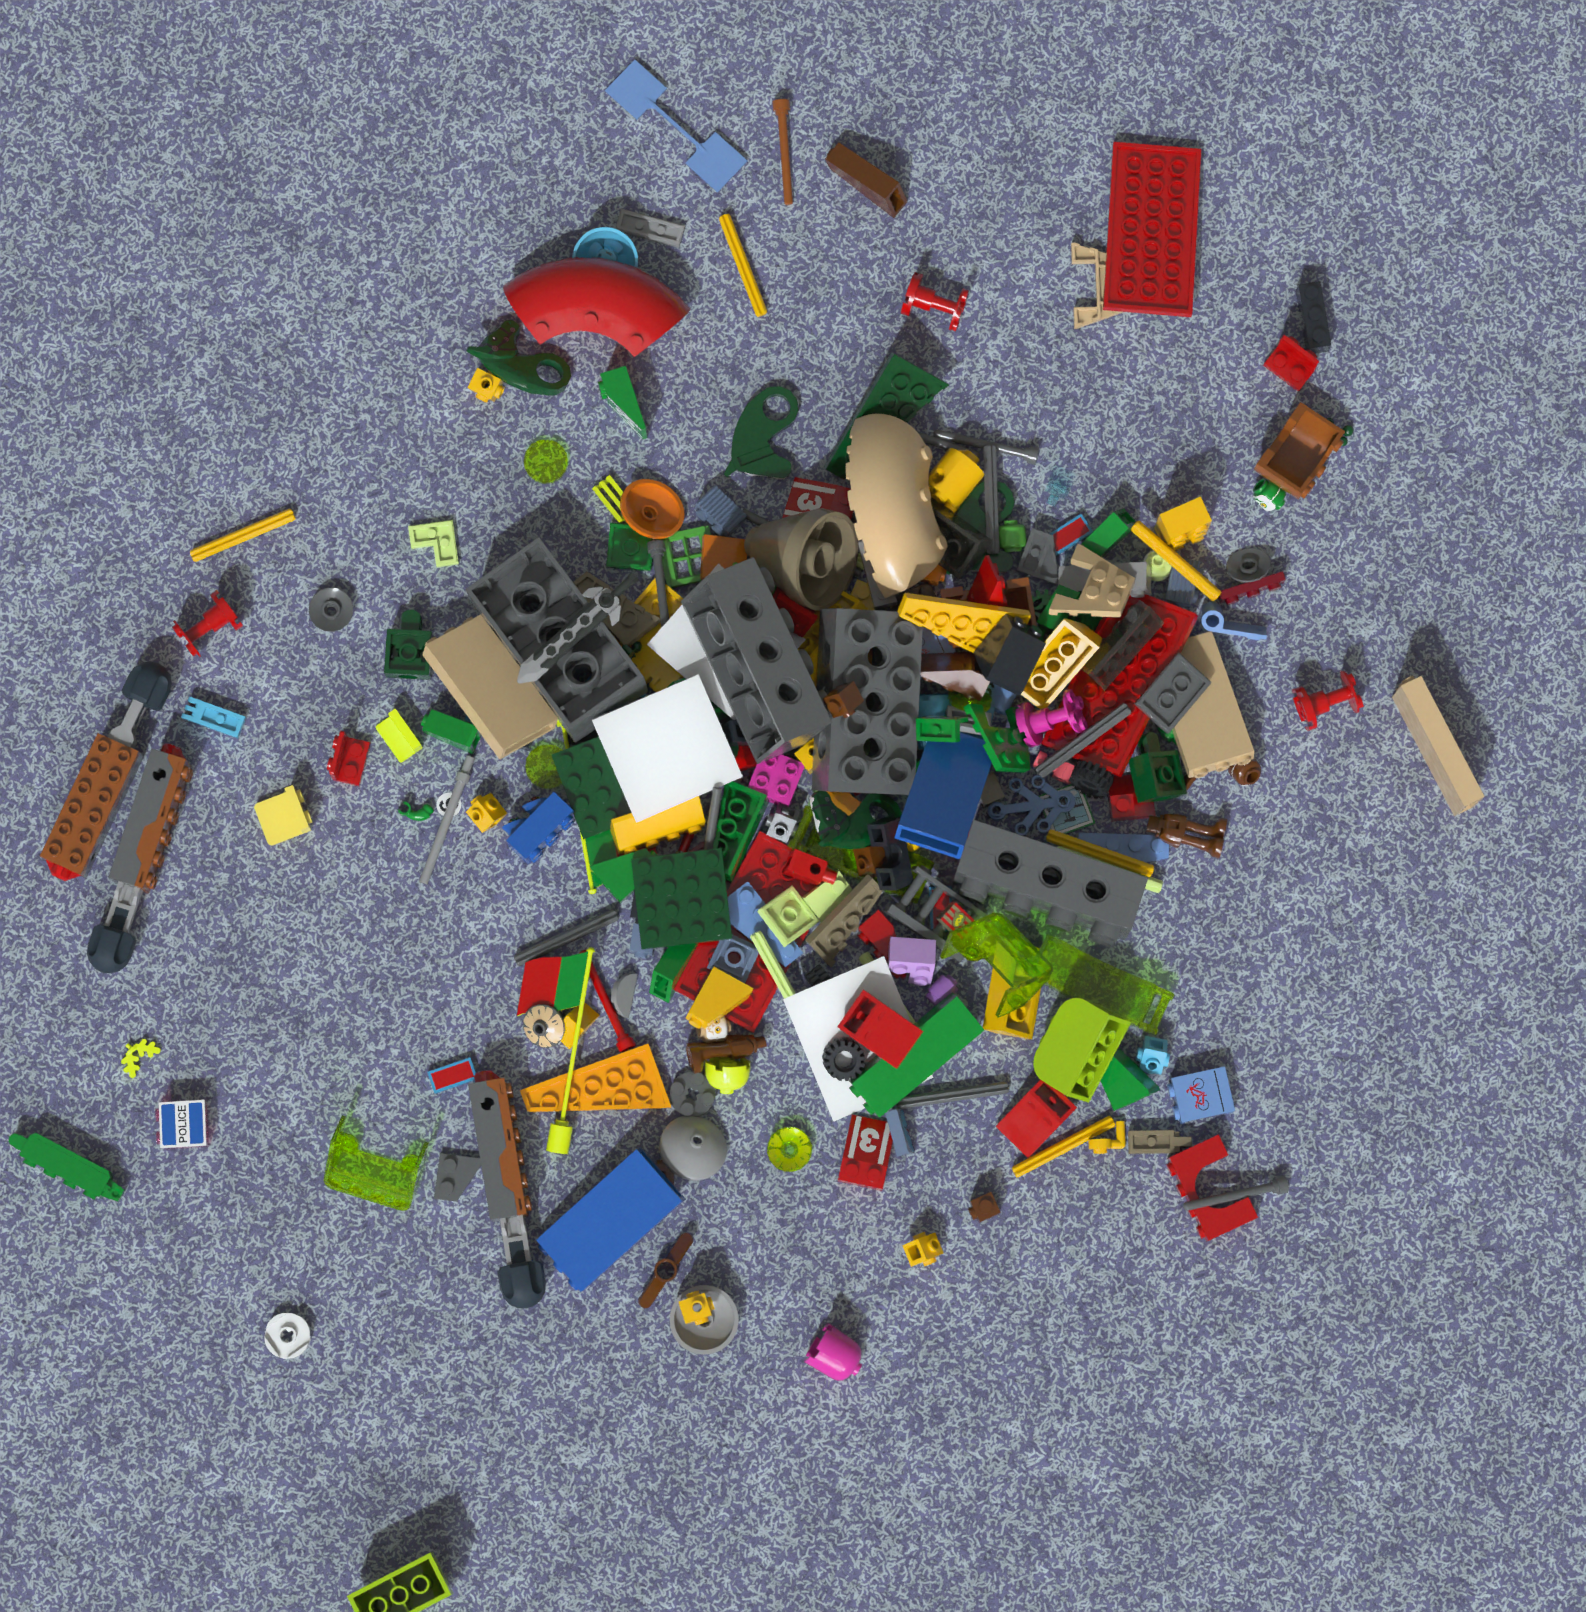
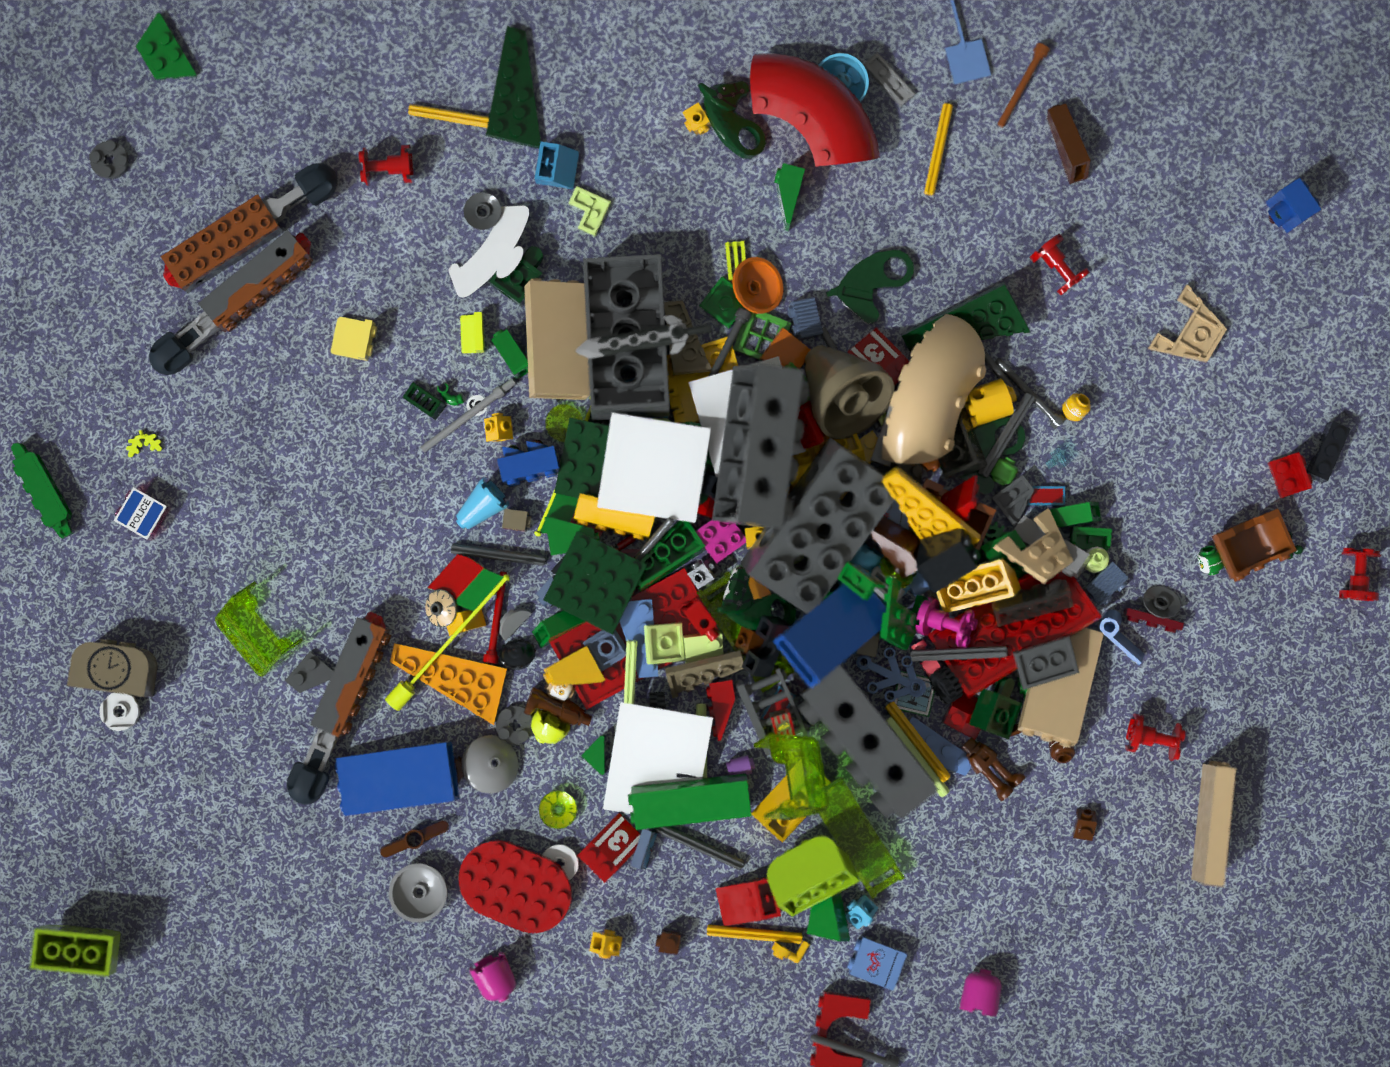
camera: 30 degrees right, 5 degrees up
medium azure hinge [181,697,246,739] -> none
red bracket [327,730,371,787] -> none
red tile [427,1057,476,1094] -> none
clear neon green tile [524,440,568,484] -> none
dark green piece [622,641,642,659] -> none
yellow brick [678,1290,715,1325] -> none
black tyre [822,1037,865,1081] -> none
reddish brown brick [823,681,864,718] -> none
red slope [837,989,924,1069] -> none
lavender brick [888,937,936,986] -> none
red plate [1103,142,1201,317] -> none
dark tan hinge [1128,1130,1192,1154] -> none
yellow axle [1131,521,1221,601] -> none
yellow brick [1154,496,1212,552] -> none
none -> dark tan brick [67,639,158,697]
none -> dark green slope [402,382,446,420]
none -> white sticker [449,206,529,298]
none -> medium azure cone [456,477,509,529]
none -> red plate [459,840,572,933]
none -> dark green wing [485,26,541,149]
none -> black piece [499,639,536,670]
none -> dark tan brick [502,509,532,532]
none -> dark azure slope [535,141,579,189]
none -> white plate [542,844,579,880]
none -> green slope [581,735,605,775]
none -> dark pink cylinder [960,968,1002,1017]
none -> yellow head [1062,393,1091,422]
none -> green hinge [1070,526,1112,551]
none -> reddish brown bracket [1073,809,1097,841]
none -> blue piece [1266,178,1321,233]
none -> red piece [1339,548,1382,601]

